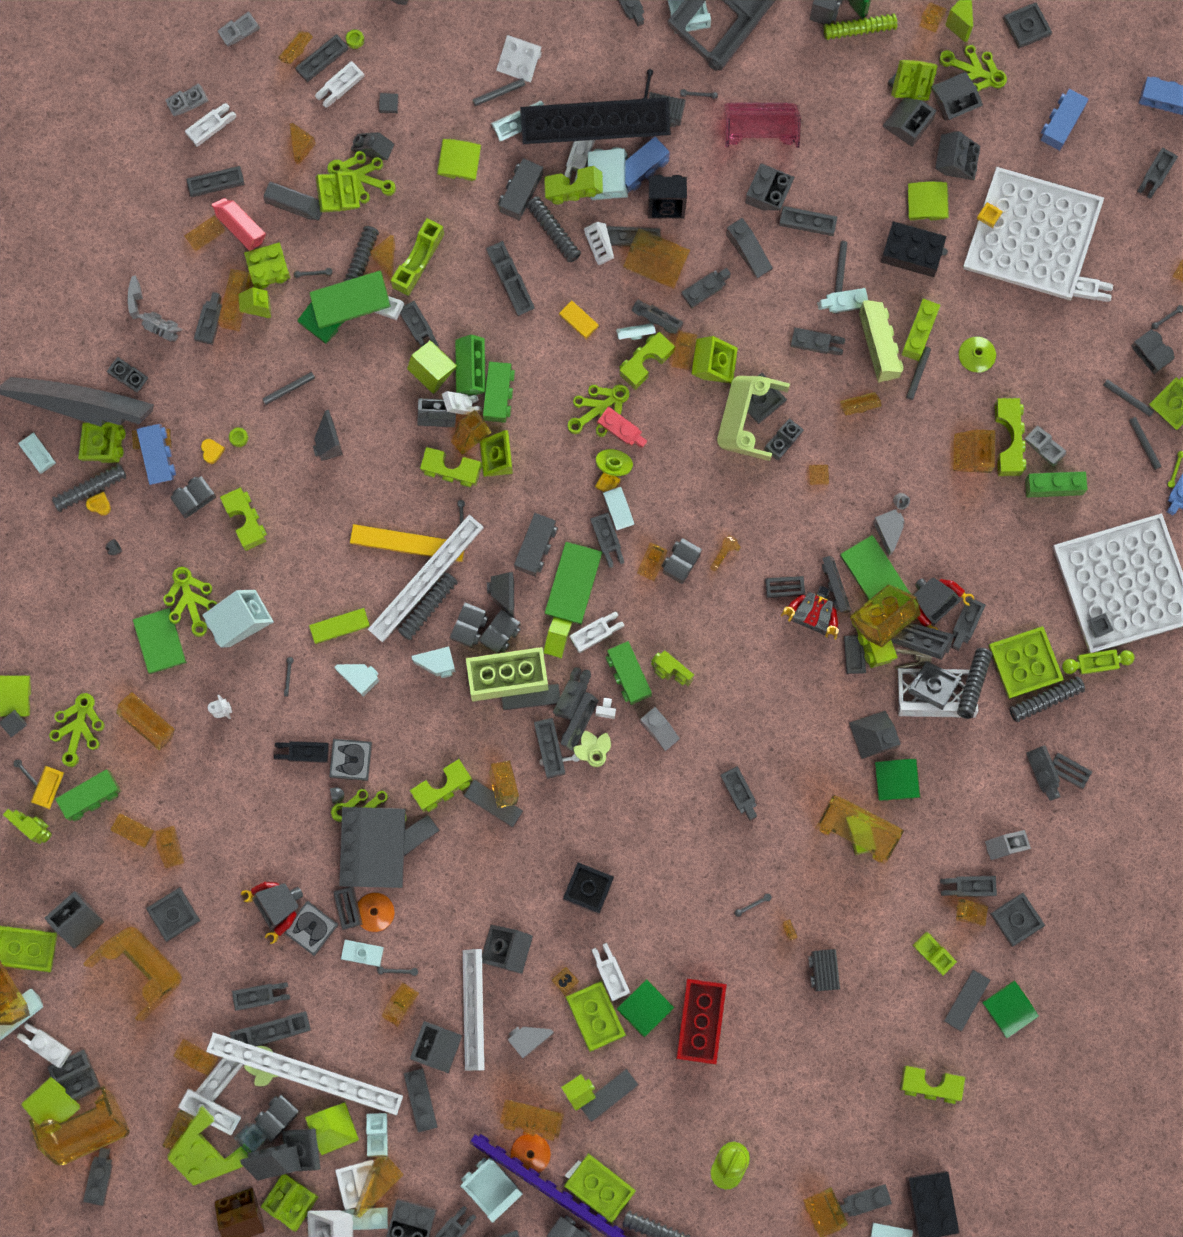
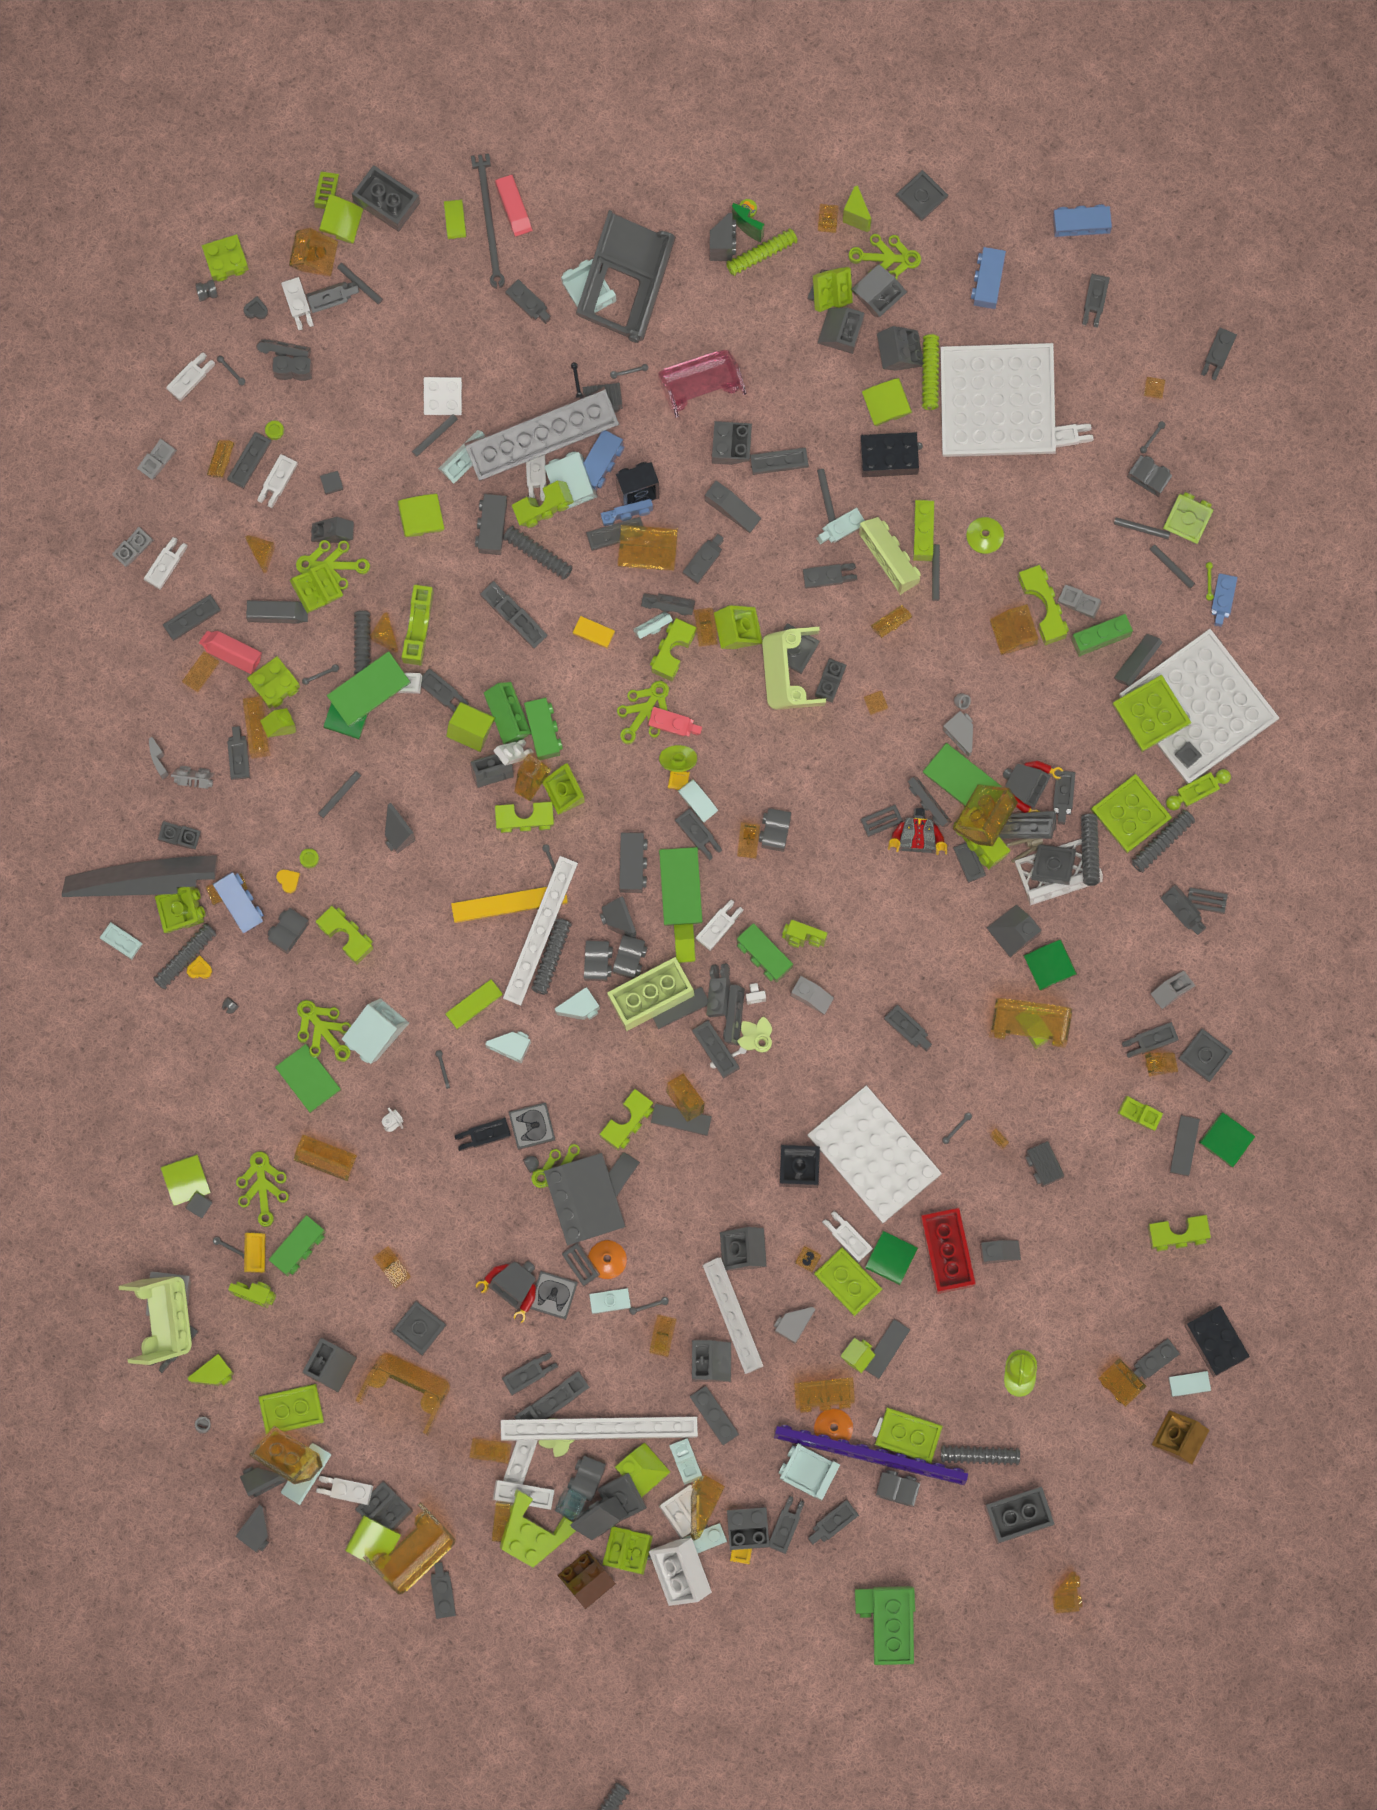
camera: 20 degrees left, 0 degrees up
clear yellow plate [110,813,155,848] -> none
white slope [584,222,614,265] -> none
clear yellow piece [710,535,741,571] -> none
yellow tile [977,202,1003,228] -> none
none -> medium blue hinge [601,499,653,526]
none -> white plate [807,1085,942,1224]
none -> lime piece [922,334,939,410]
none -> dark grey slope [980,1240,1021,1265]
none -> lime plate [1112,675,1192,752]
none -> dark grey tile [1114,634,1163,686]

